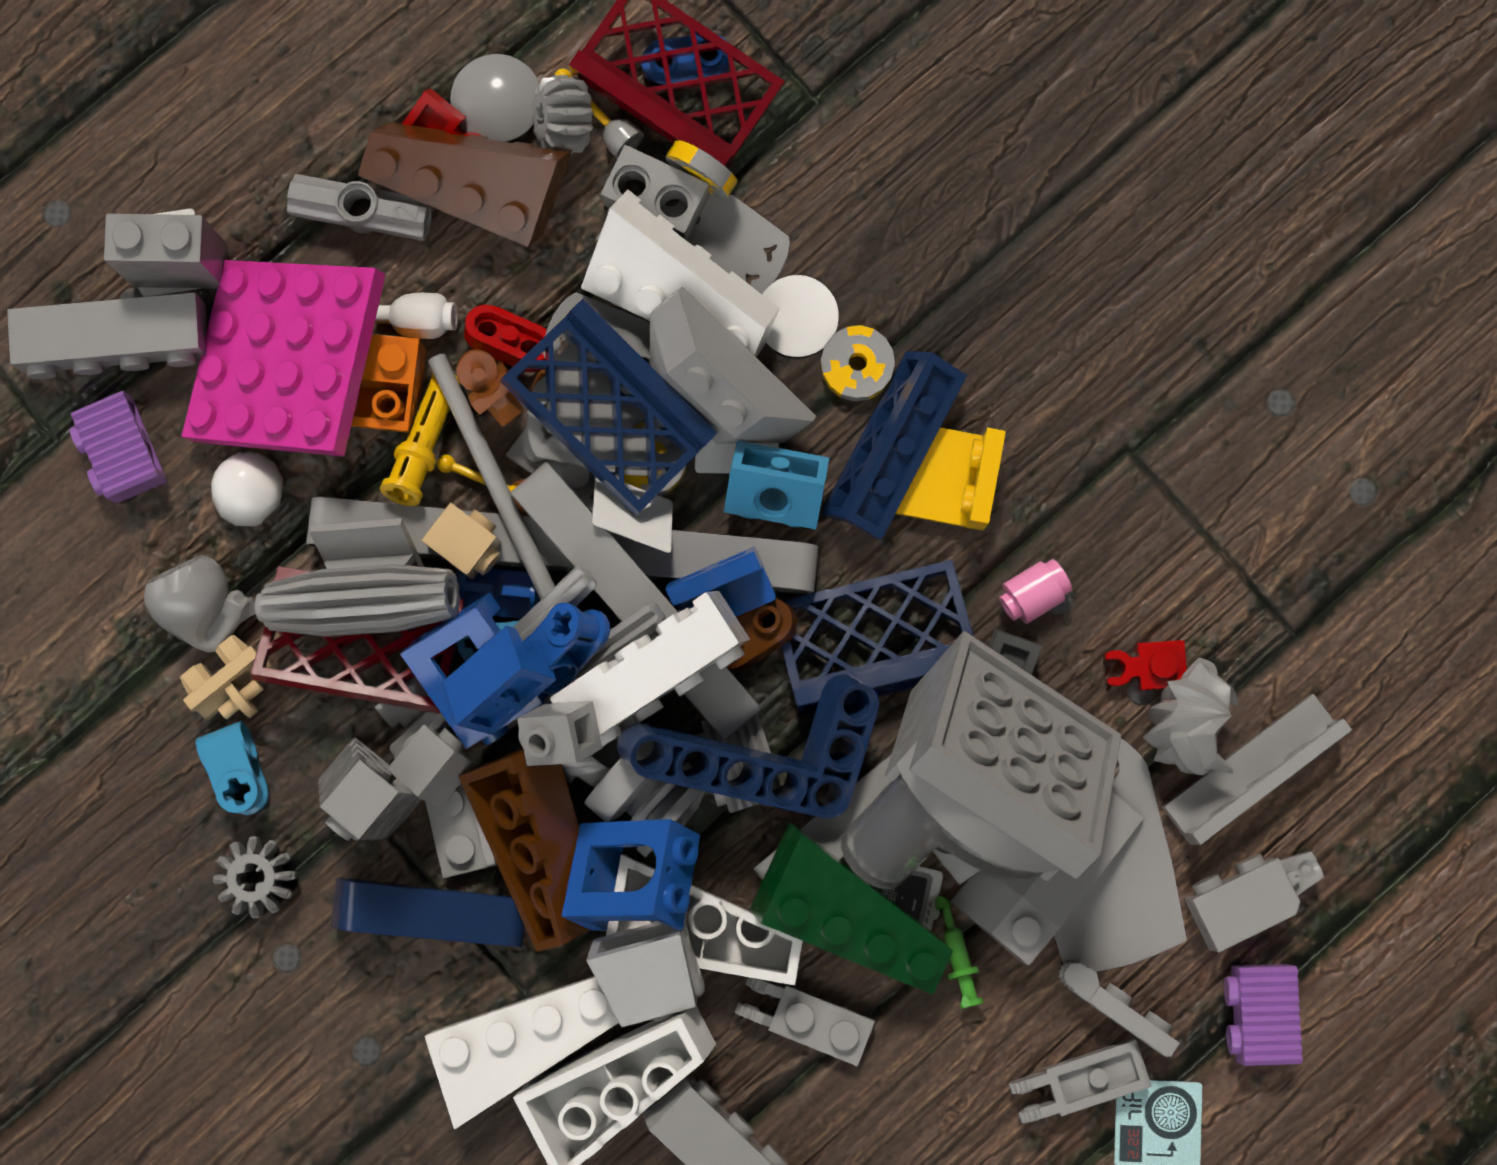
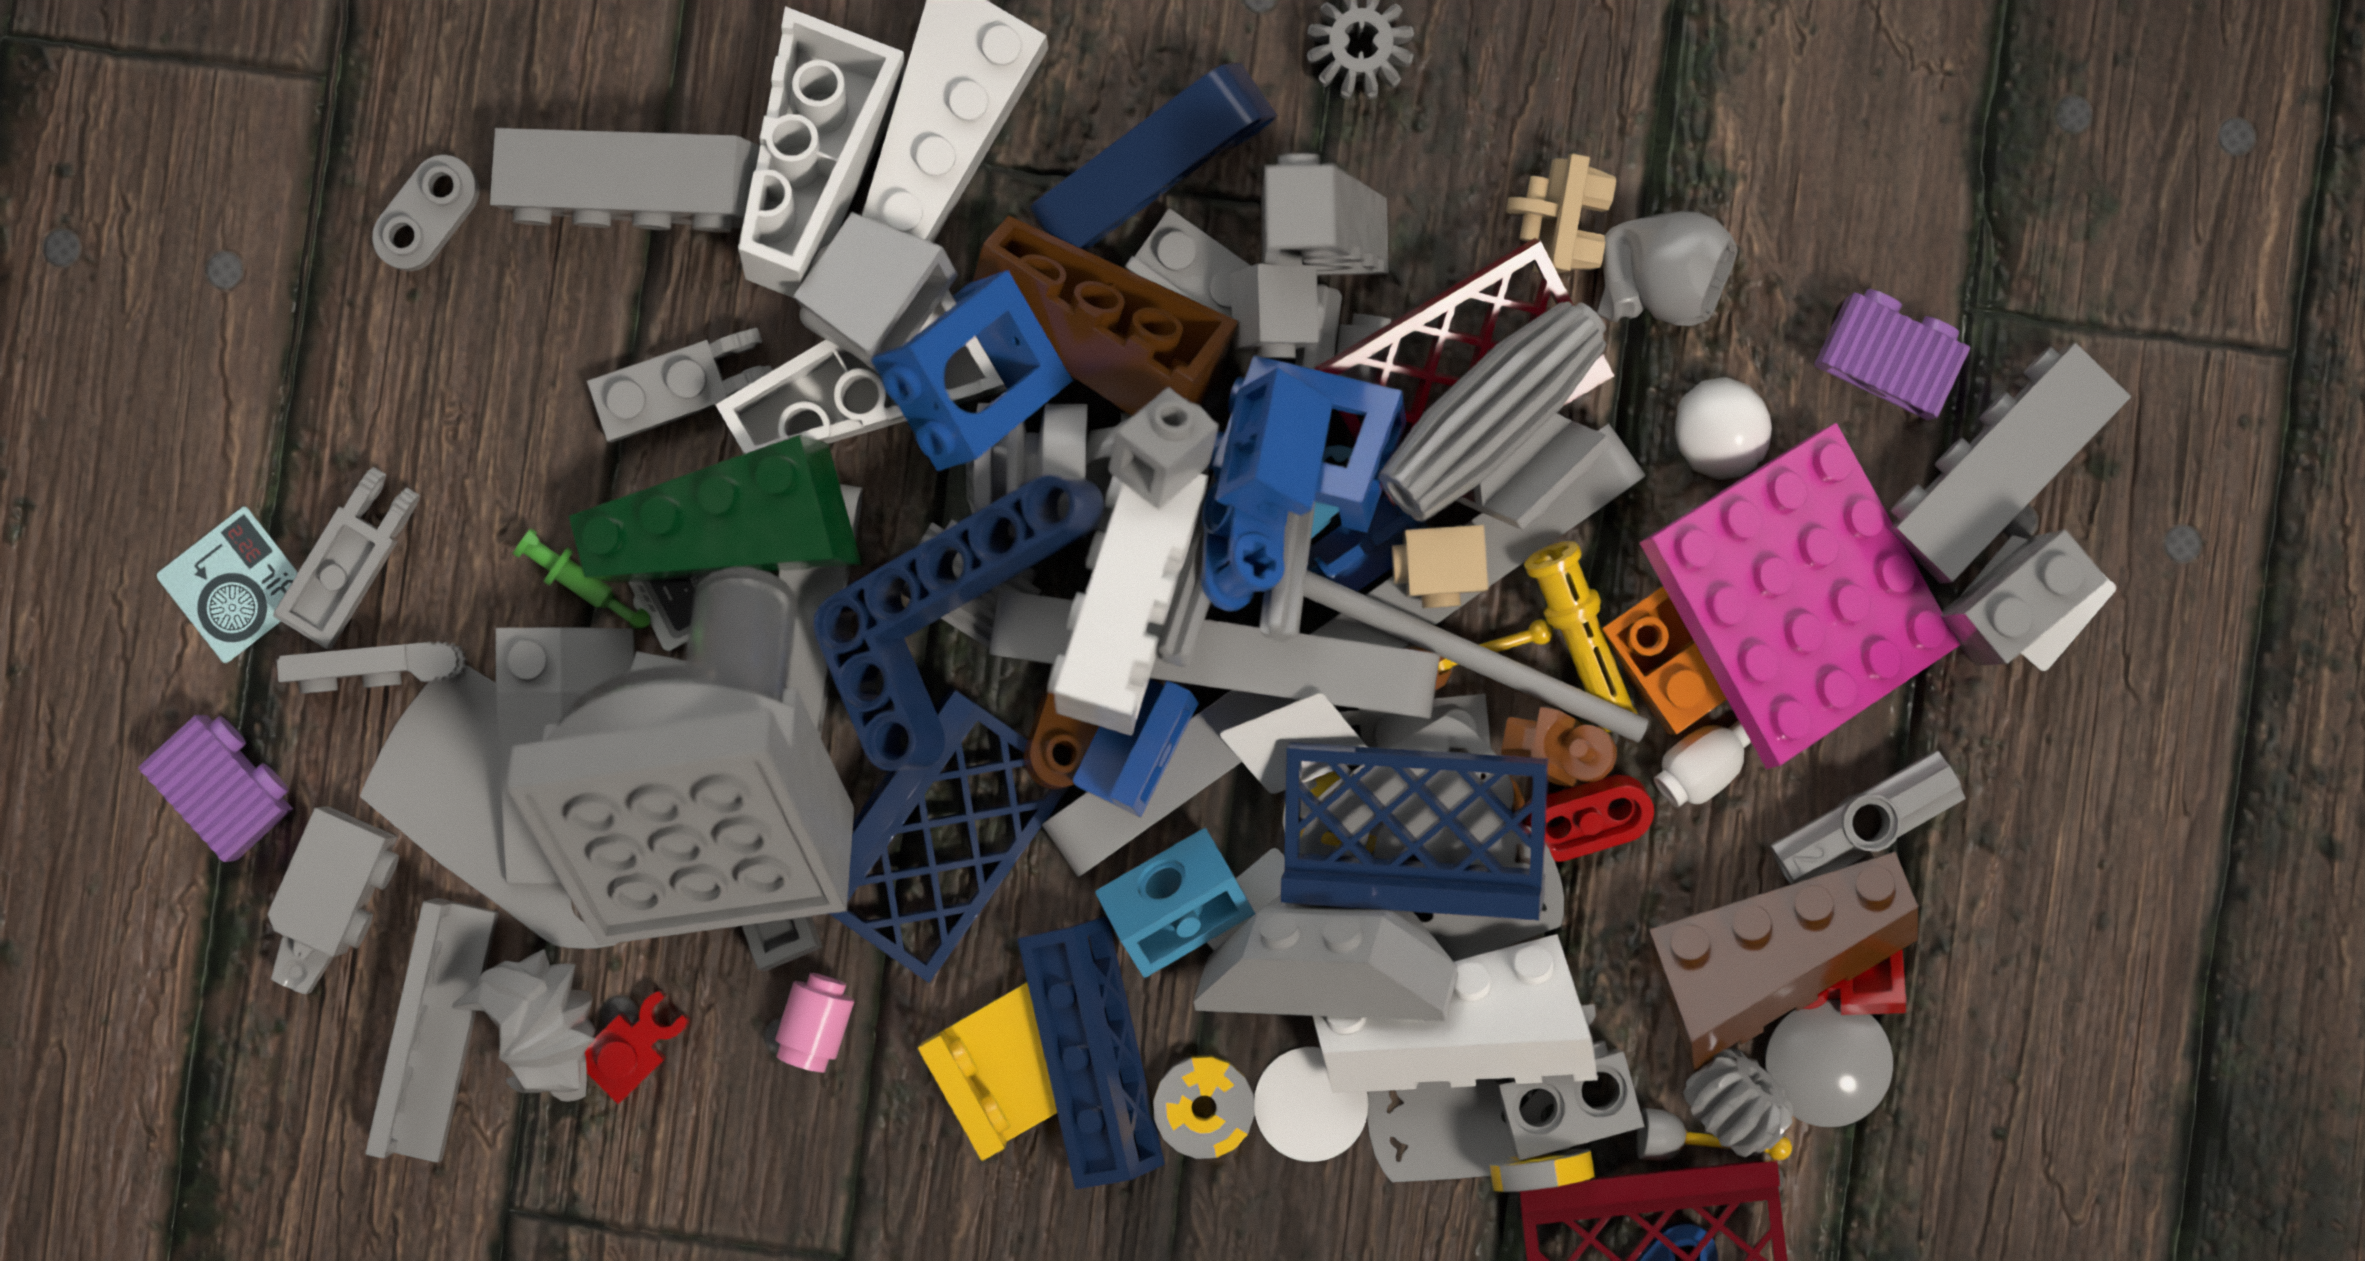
camera: 140 degrees right, 5 degrees up
dark azure piece [196,720,270,815] -> none

